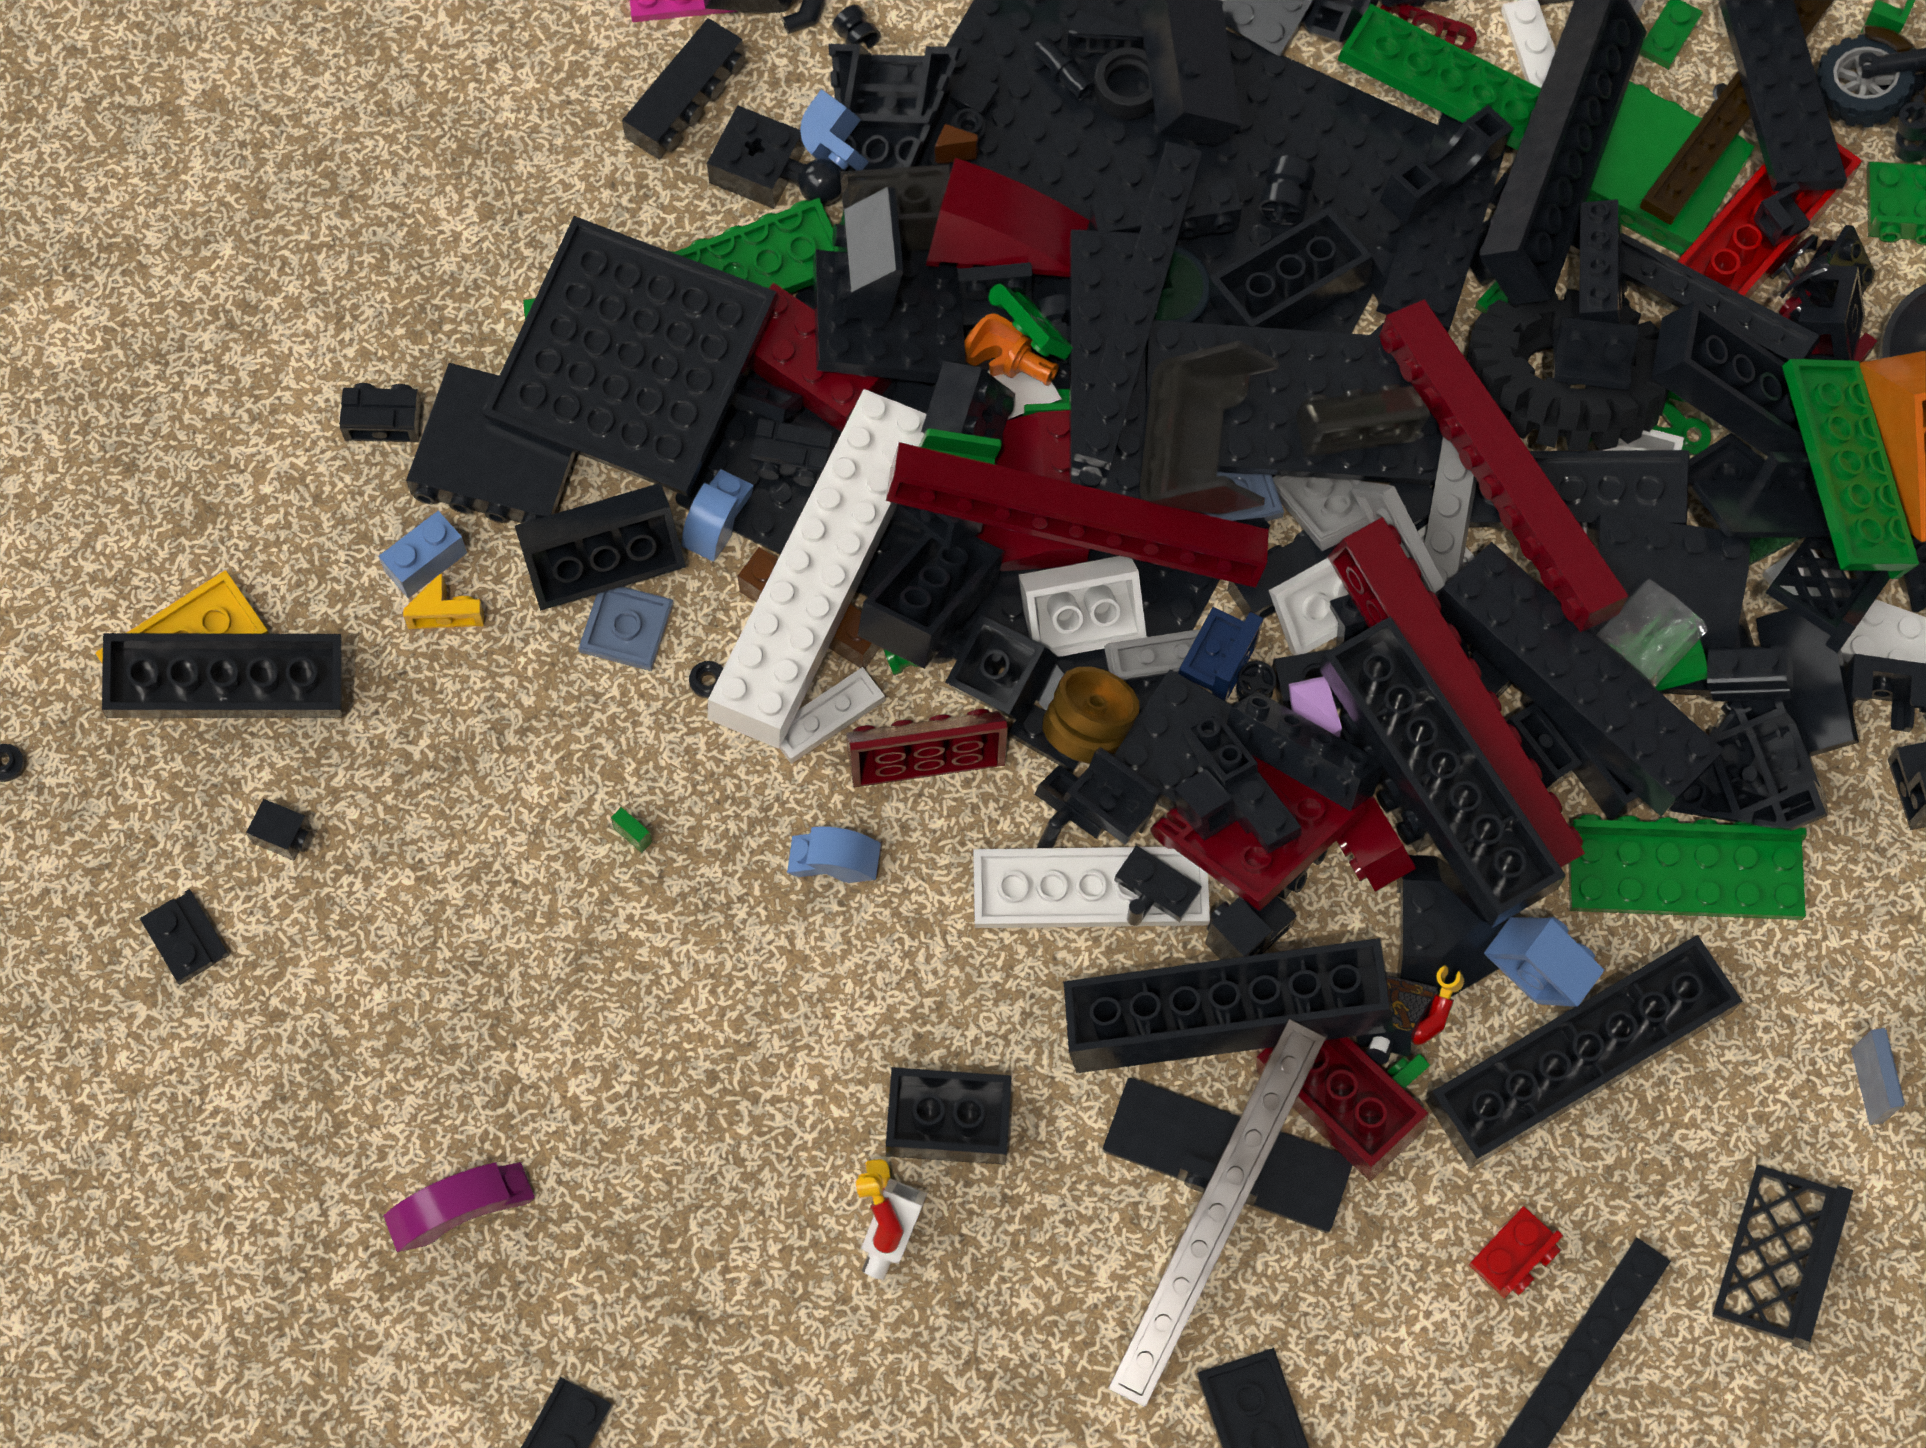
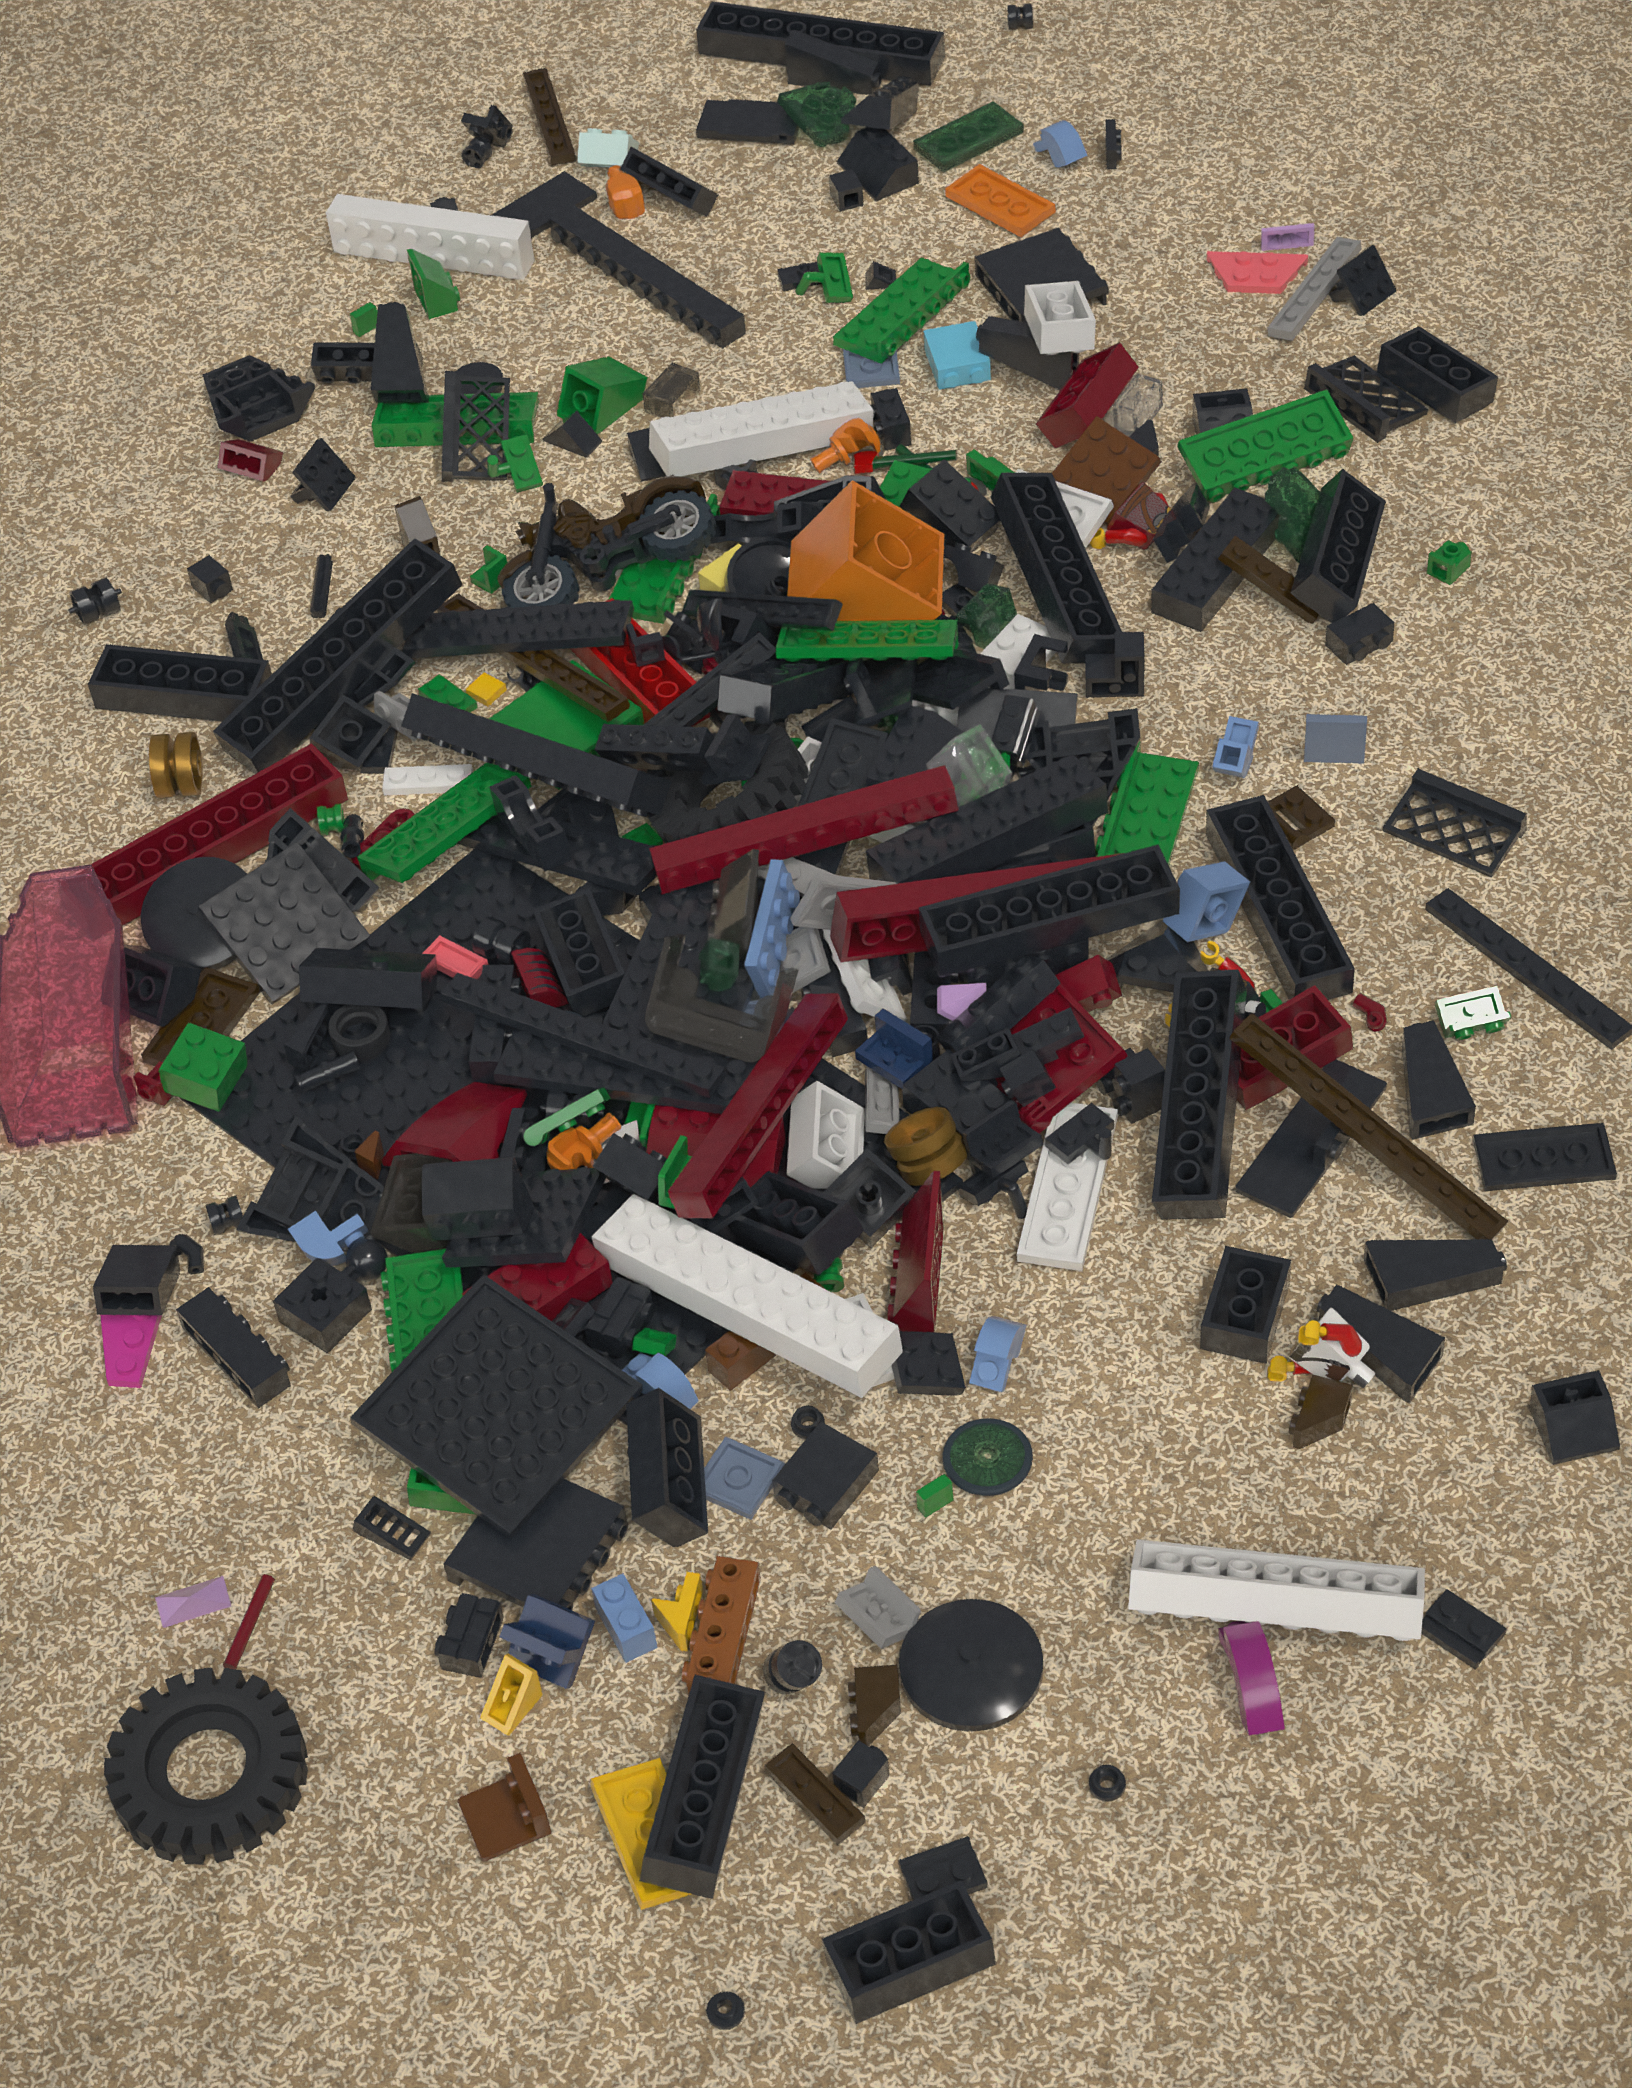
camera: 70 degrees left, 20 degrees down
red bracket [1469,1206,1564,1299] -> none
none -> black tyre [104,1667,308,1865]
none -> lavender slope [155,1576,231,1628]
none -> dark red bar [223,1574,275,1669]
none -> black slope [352,1496,431,1560]
none -> coral tile [422,935,488,979]
none -> reddish brown bracket [458,1753,552,1862]
none -> yellow tile [465,672,507,707]
none -> yellow slope [480,1654,543,1736]
none -> dark blue bracket [499,1594,595,1689]
none -> dark red brick [511,948,569,1008]
none -> green tile [632,1328,677,1356]
none -> black tile [682,590,843,631]
none -> dark orange brick [682,1556,761,1694]
none -> clear green brick [699,938,739,991]
none -> medium blue plate [744,860,800,999]
none -> black wheel [763,1640,822,1694]
none -> dark brown plate [765,1743,866,1845]
none -> black brick [772,1422,879,1530]
none -> black brick [822,1880,996,2024]
none -> light grey bracket [835,1566,921,1649]
none -> dark brown slope [848,1664,901,1746]
none -> black plate [891,1331,966,1396]
none -> black dish [899,1599,1044,1732]
none -> clear green wheel [942,1418,1033,1496]
none -> black plate [1089,1764,1126,1802]
none -> white brick [1128,1539,1425,1641]
none -> medium blue brick [1212,716,1259,778]
none -> dark brown plate [1267,785,1335,850]
none -> dark brown slope [1289,1374,1353,1449]
none -> black slope [1316,1284,1445,1404]
none -> dark red arm [1353,993,1387,1032]
none -> black slope [1364,1239,1507,1311]
none -> black slope [1402,1020,1476,1140]
none -> bracket [1434,986,1512,1041]

